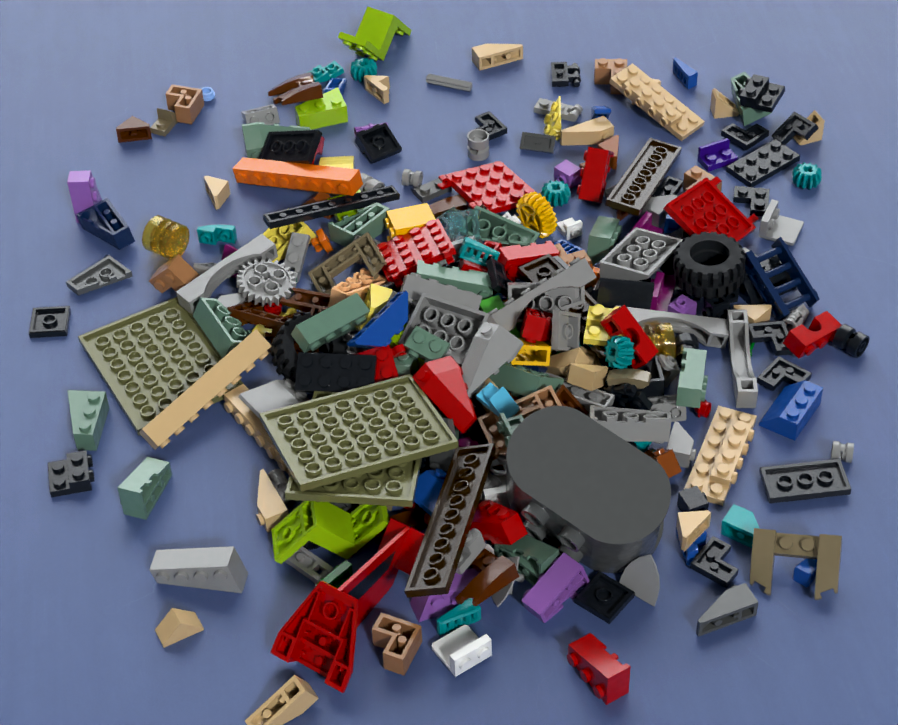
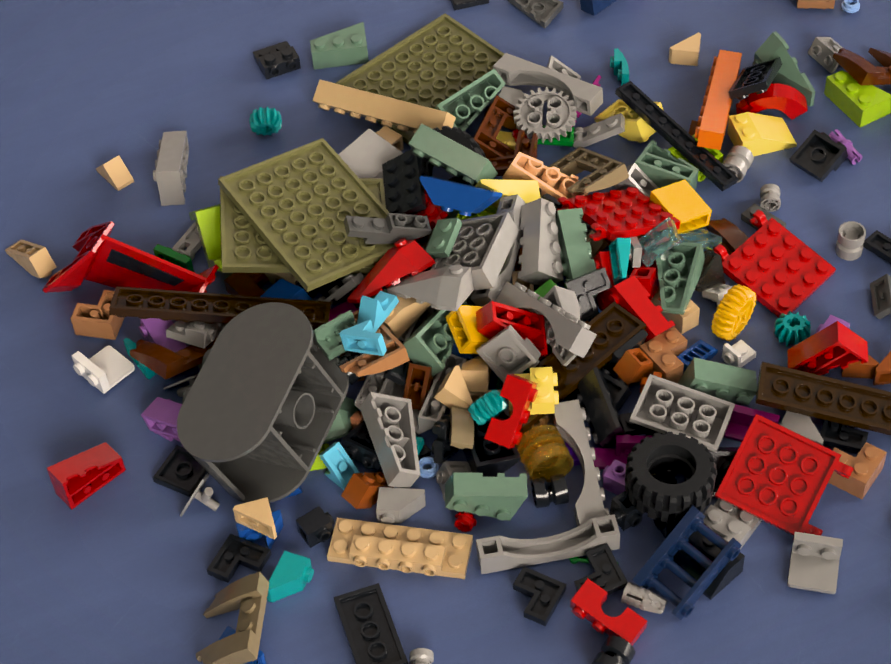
camera: 80 degrees right, 5 degrees up
sand green wedge [117,457,172,520] -> none
clear yellow wheel [142,215,190,260] -> none
medium nougat brick [149,254,200,293] -> none
orange tile [311,228,333,253] -> none
light grey bracket [658,354,680,387] -> none
slope [696,583,758,637] -> none
plate [733,186,770,216] -> none
tan slope [733,305,772,324] -> none
blue slope [759,380,823,441] -> none
none -> teal gear [249,106,282,136]
none -> medium azure slope [339,320,387,356]
none -> dark grey slope [343,213,432,244]

